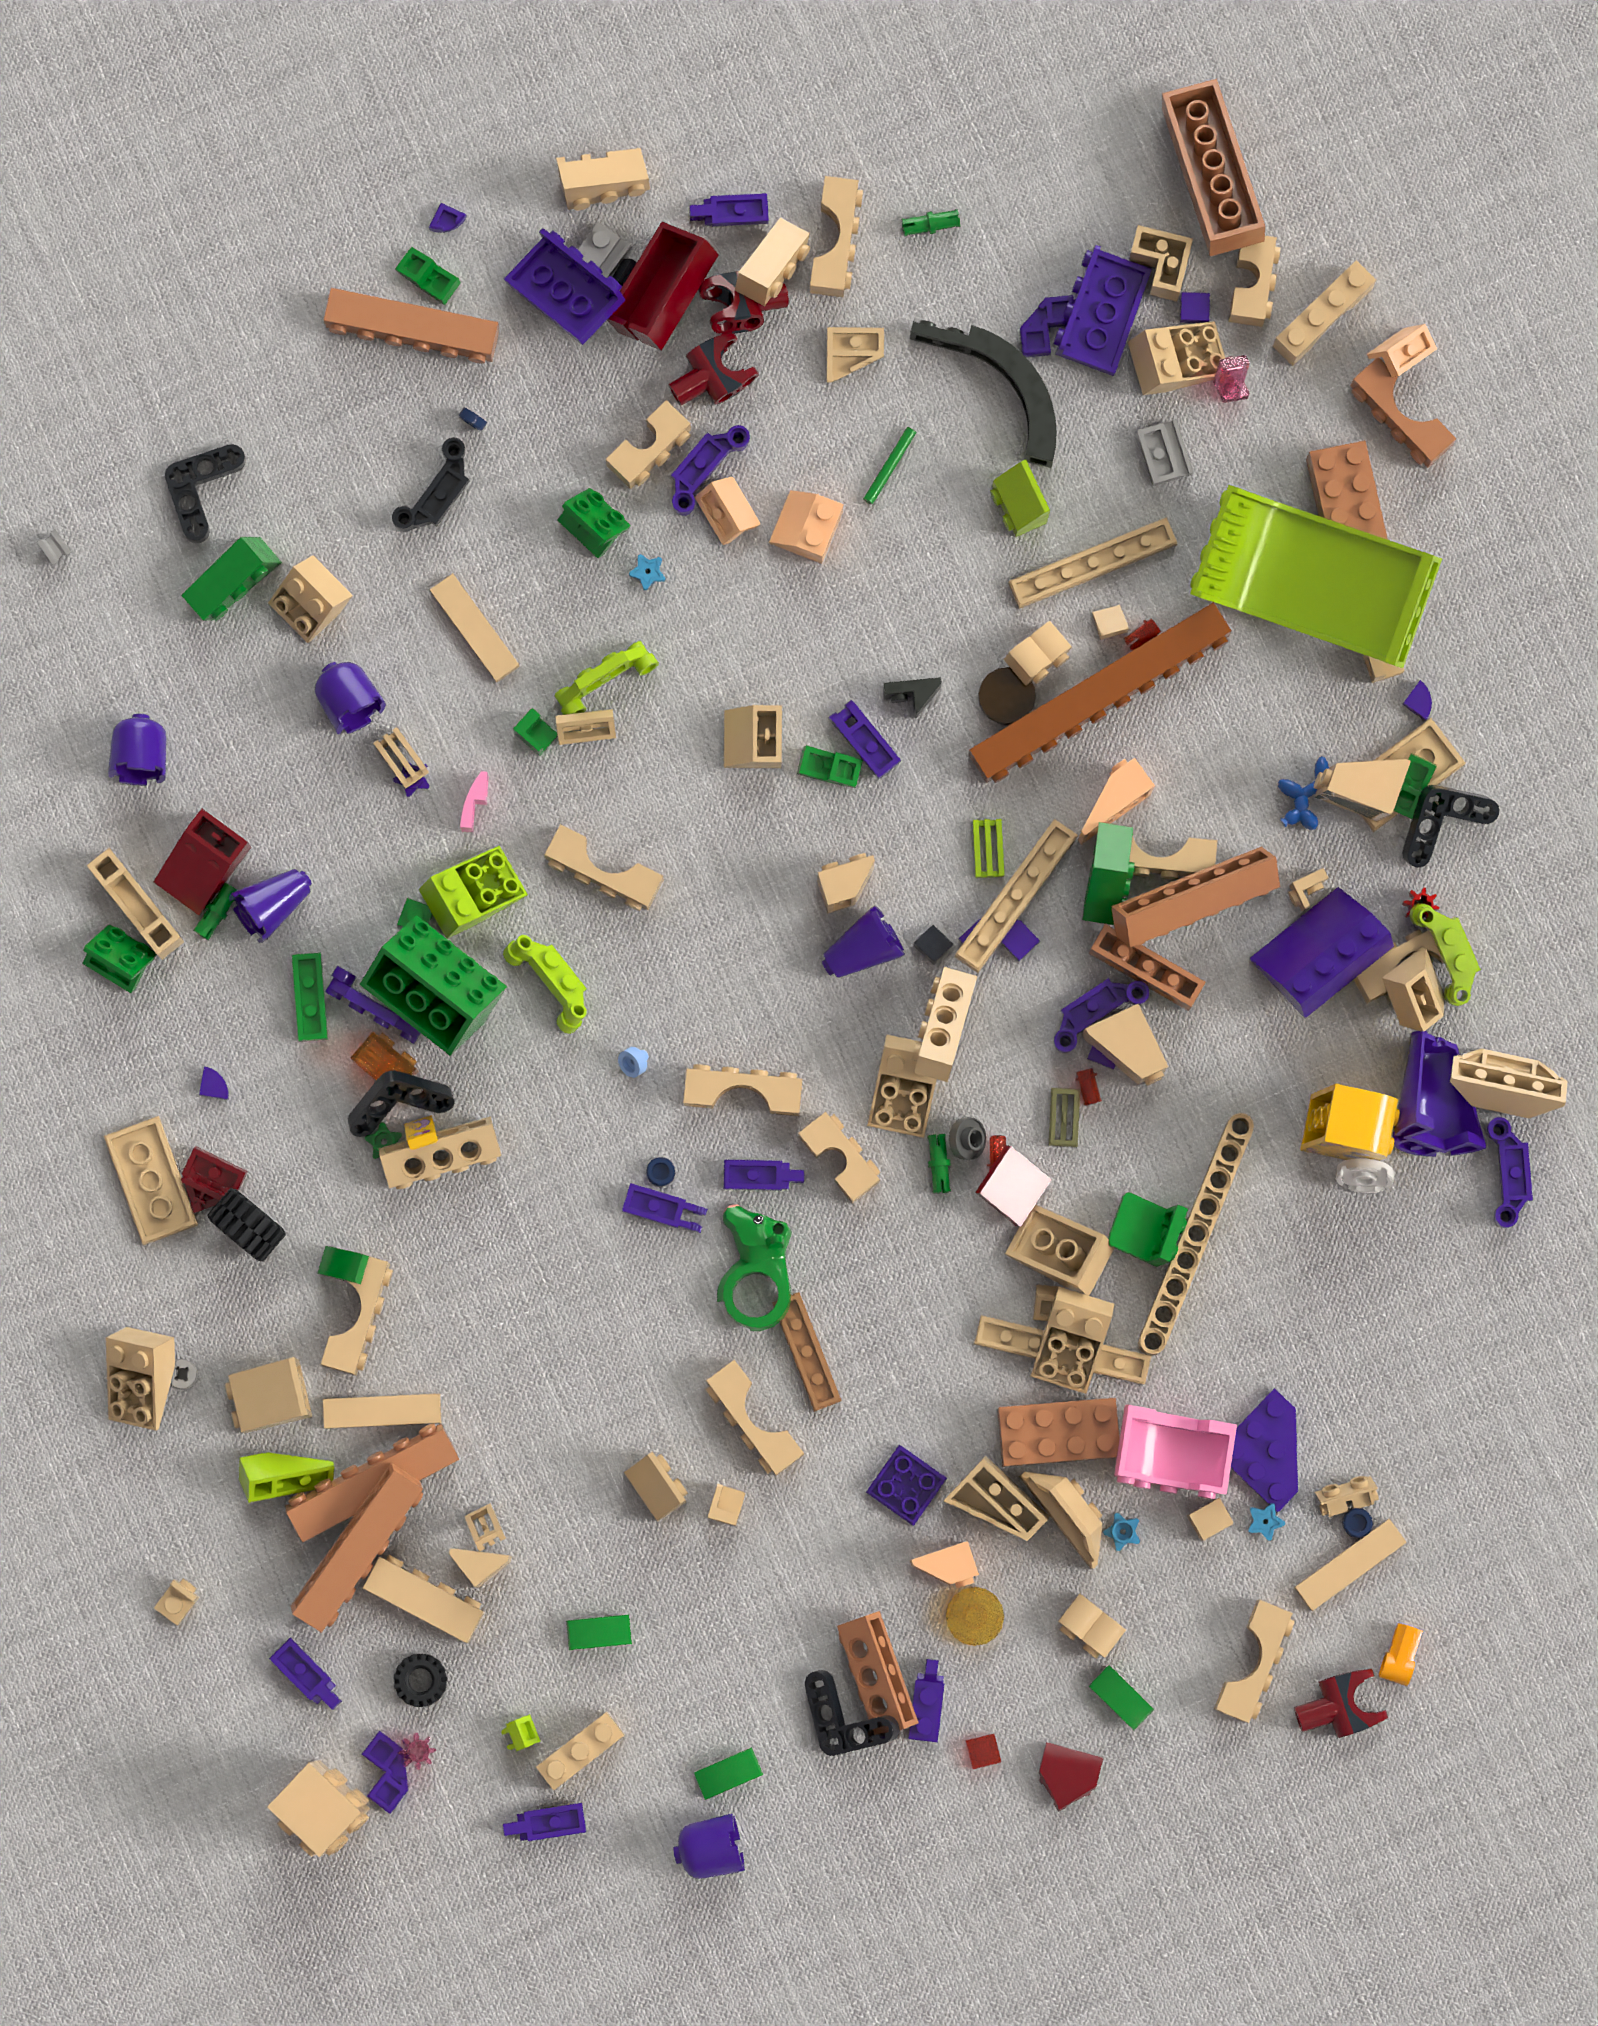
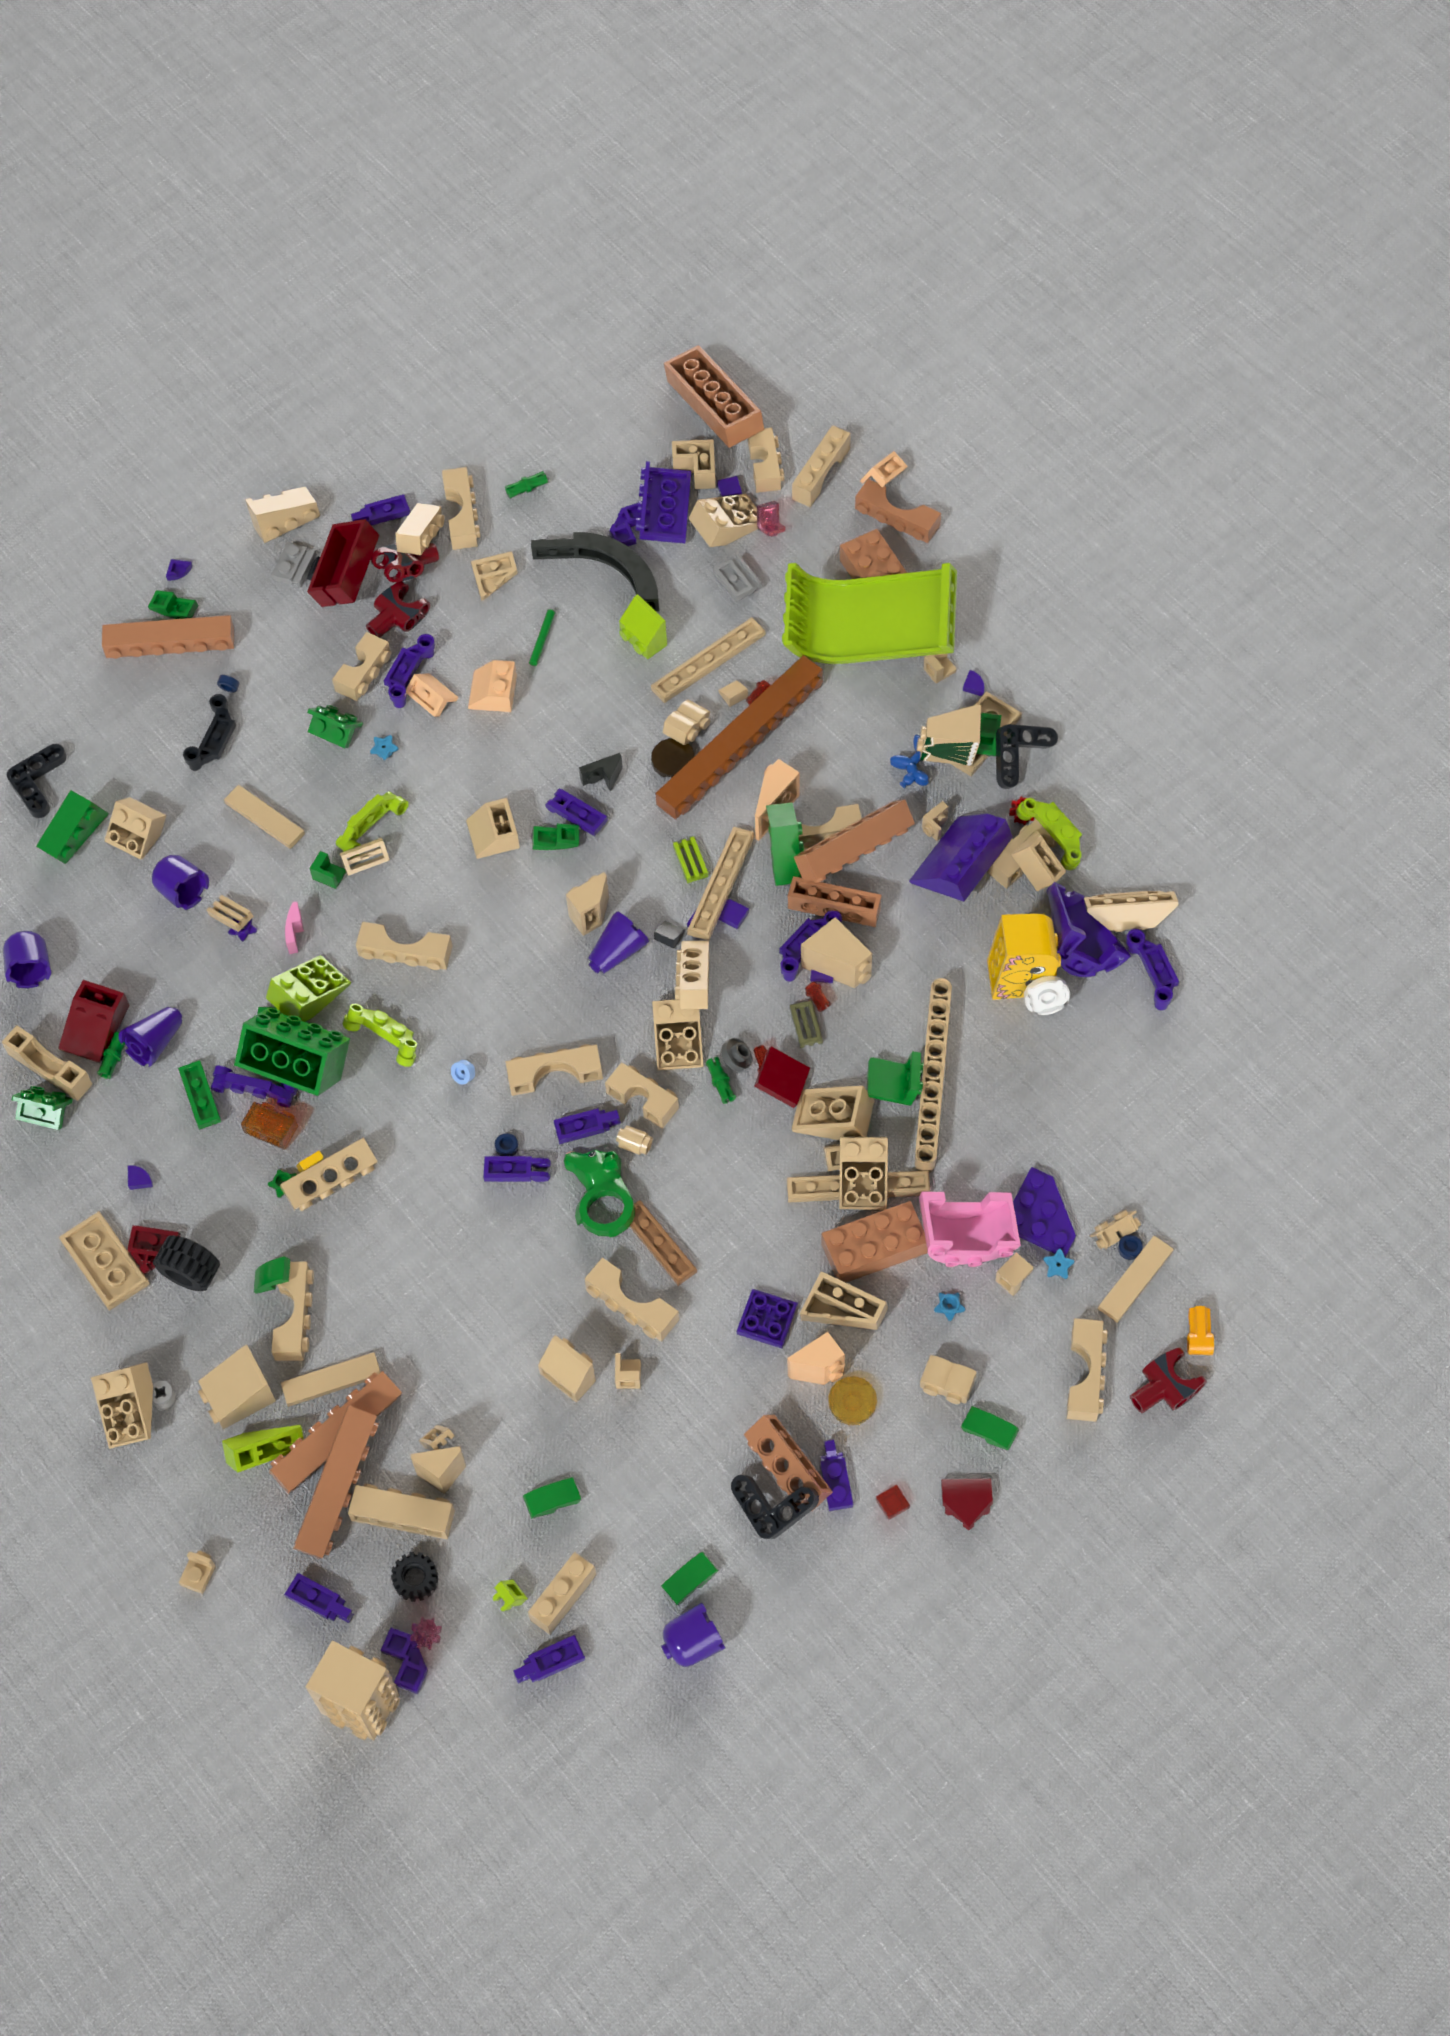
camera: 10 degrees left, 20 degrees down
black beam [348,1070,455,1137] -> none
dark purple bracket [504,228,625,345] -> none
tan wedge [1019,1472,1103,1569] -> none
none -> tan brick [616,1126,653,1155]

